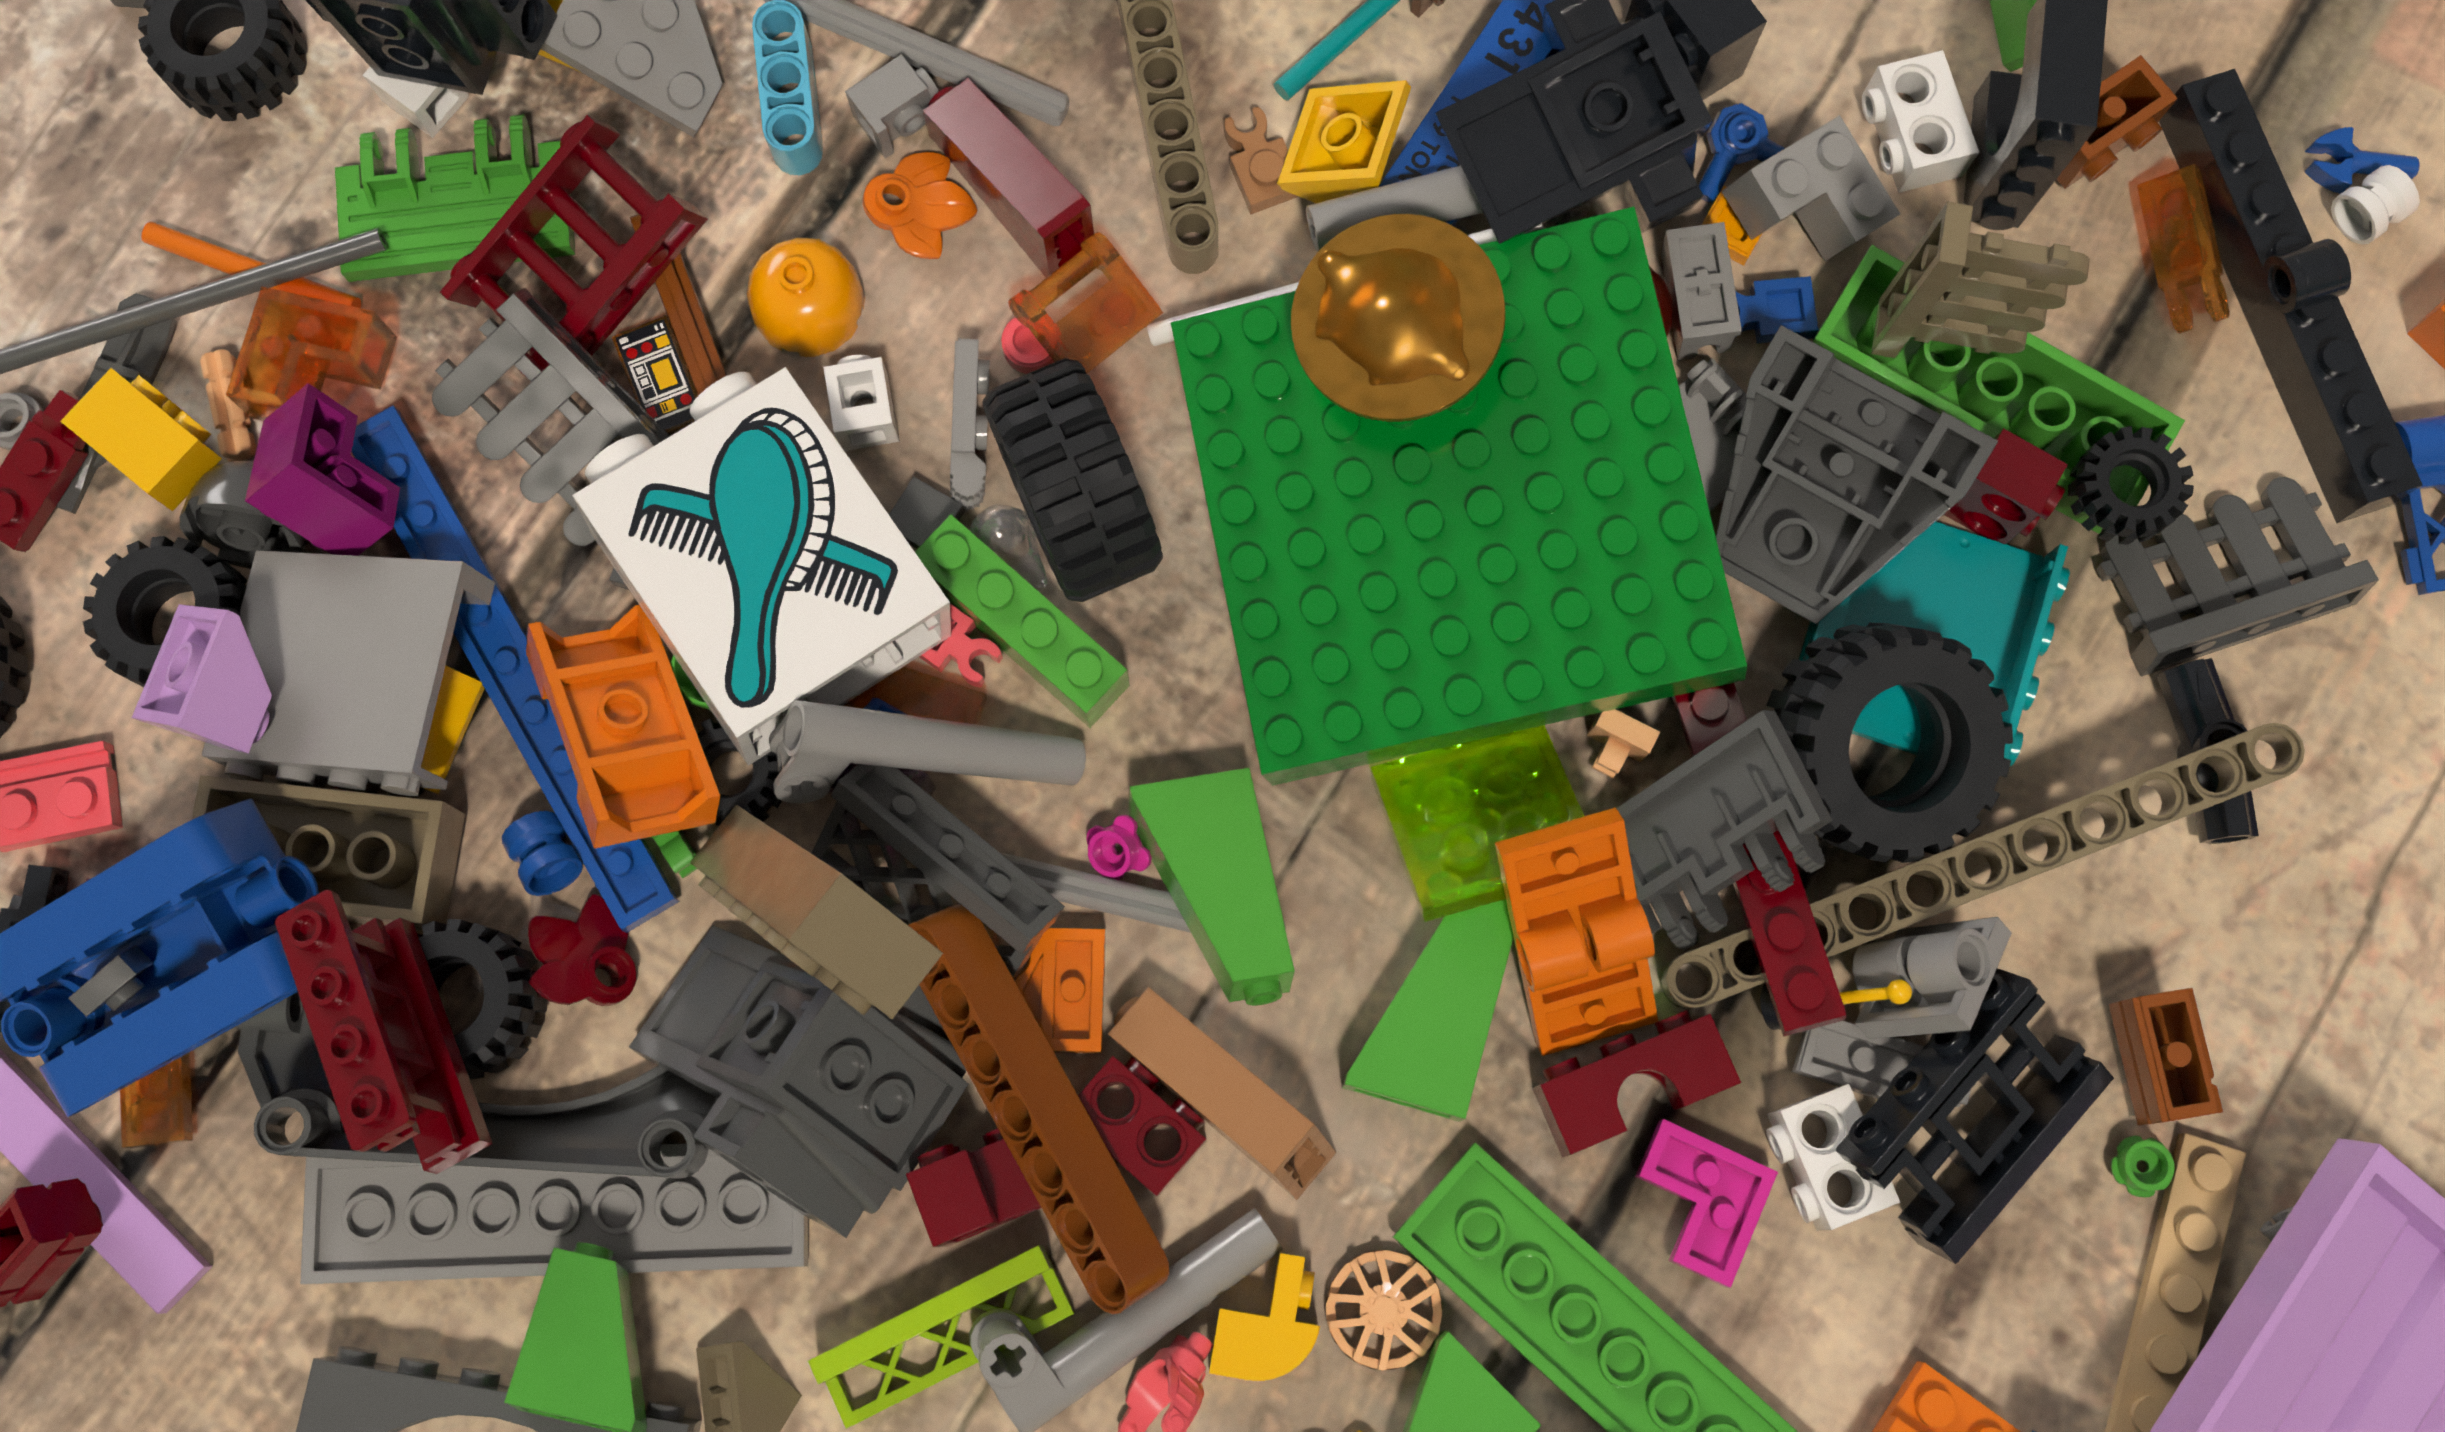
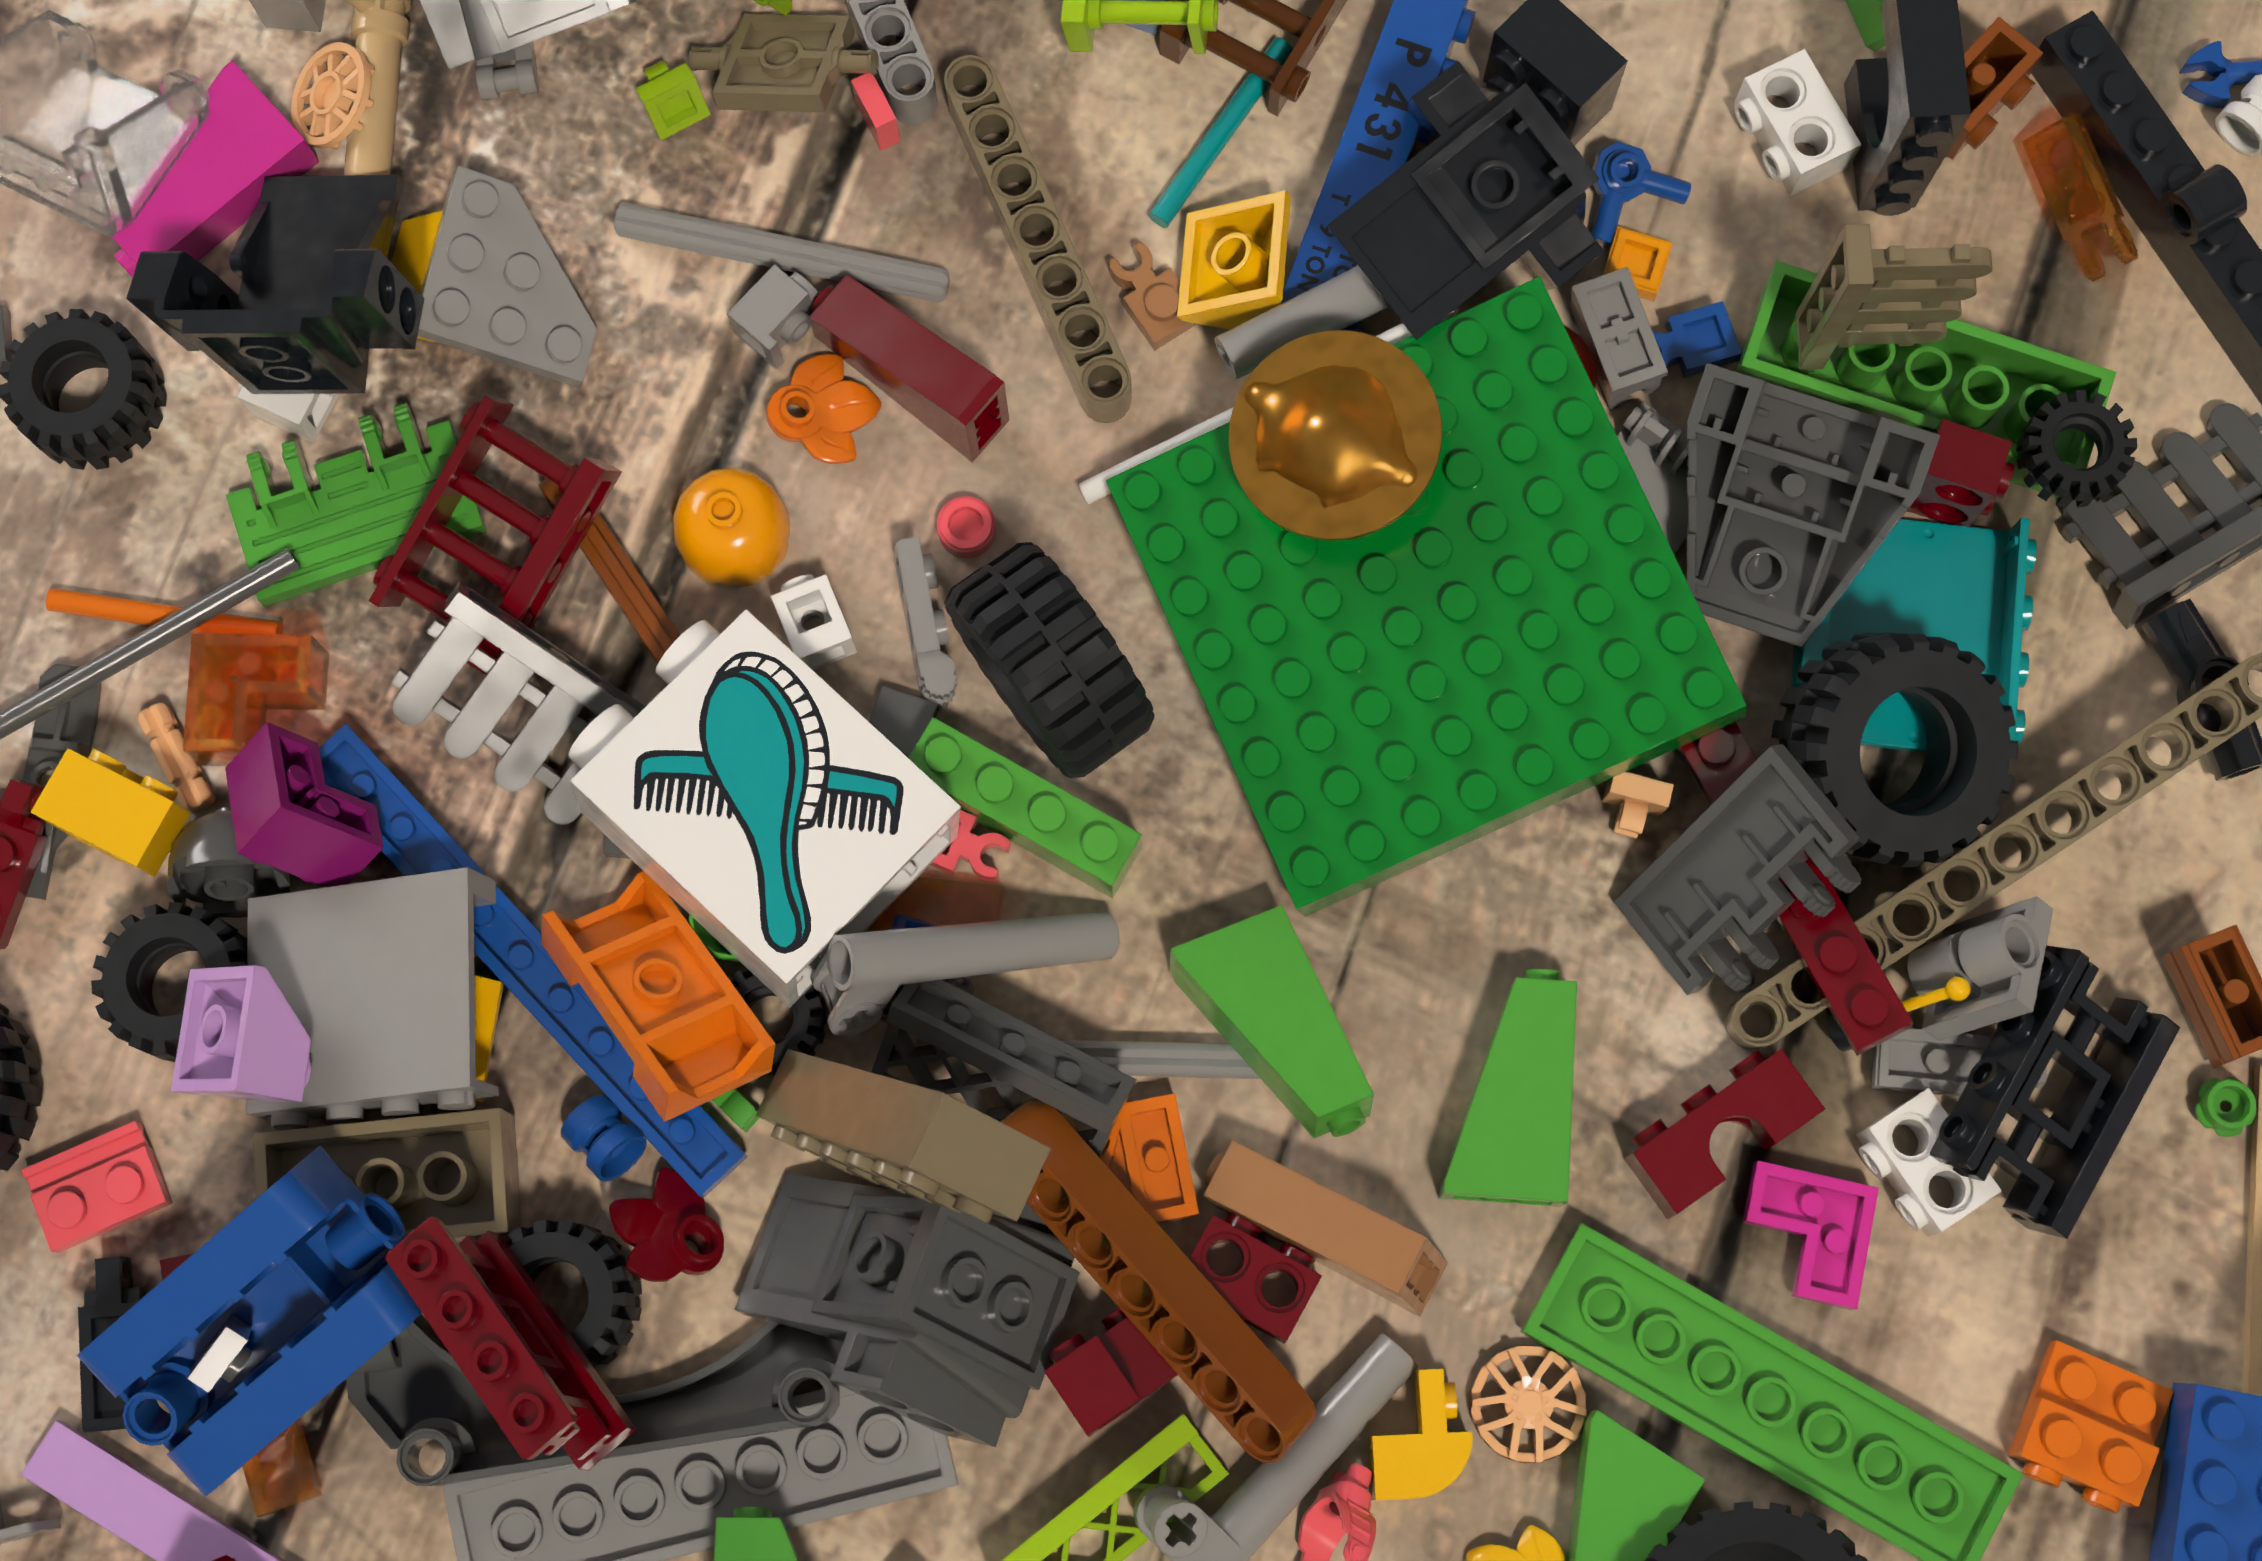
camera: 10 degrees left, 0 degrees up
tile [612,316,698,436] -> none
medium azure beam [752,0,823,175] -> none
clear animal [970,504,1048,591] -> none
clear orange plate [1008,232,1164,374] -> none
dark pink plate [1086,815,1152,880] -> none
clear neon green plate [1370,725,1584,922] -> none
orange plate [1495,807,1659,1056] -> none
light grey brick [1722,115,1900,261] -> none

